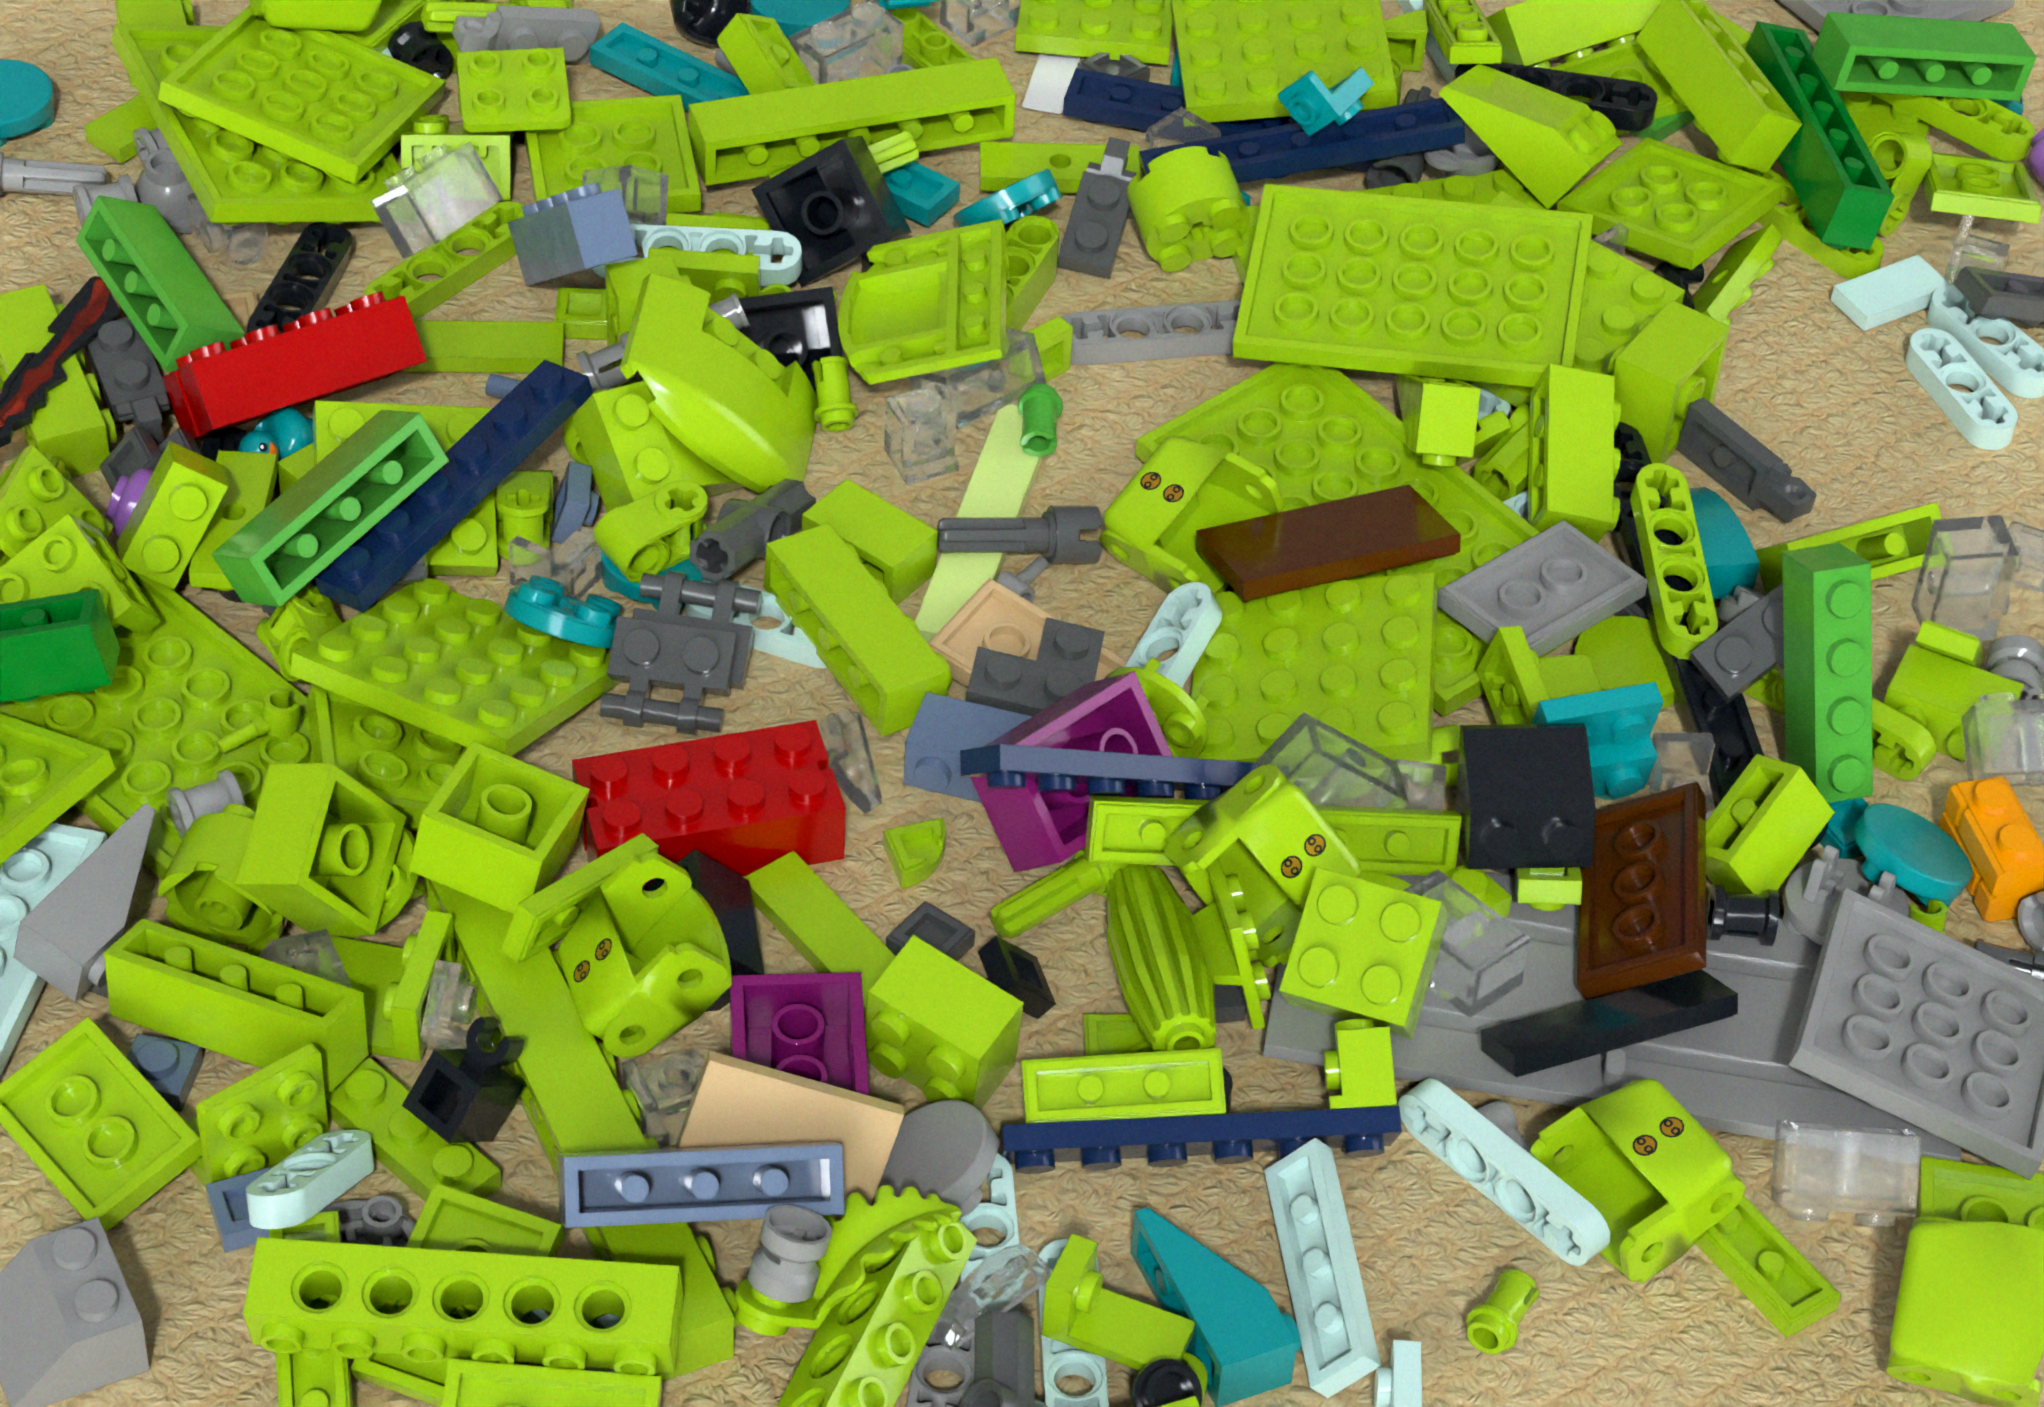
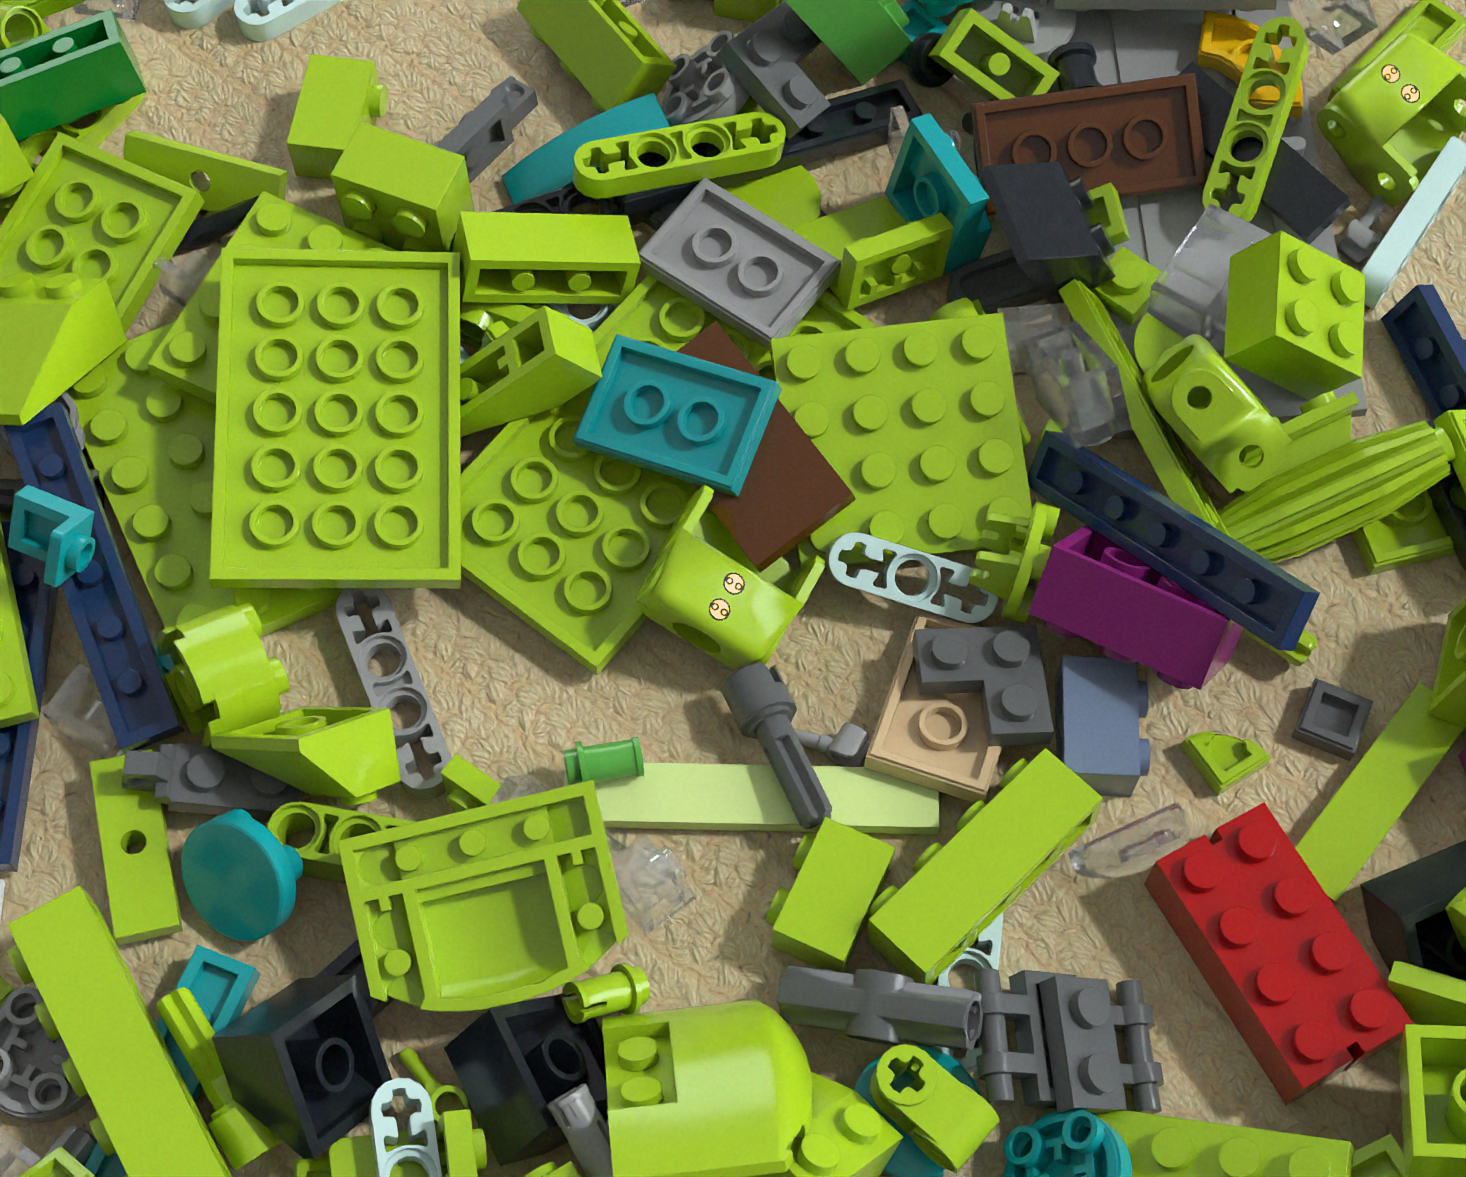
camera: 100 degrees left, 20 degrees up
black plate [978,936,1056,1019] -> none
lime brick [1323,1019,1397,1109] -> none
light aqua tile [1830,255,1951,331] -> none
none -> lime slope [210,706,401,805]
none -> lime brick [286,54,388,180]
none -> teal tile [572,334,782,497]
none -> yellow tile [1197,11,1303,118]
none -> lime beam [1202,17,1309,230]

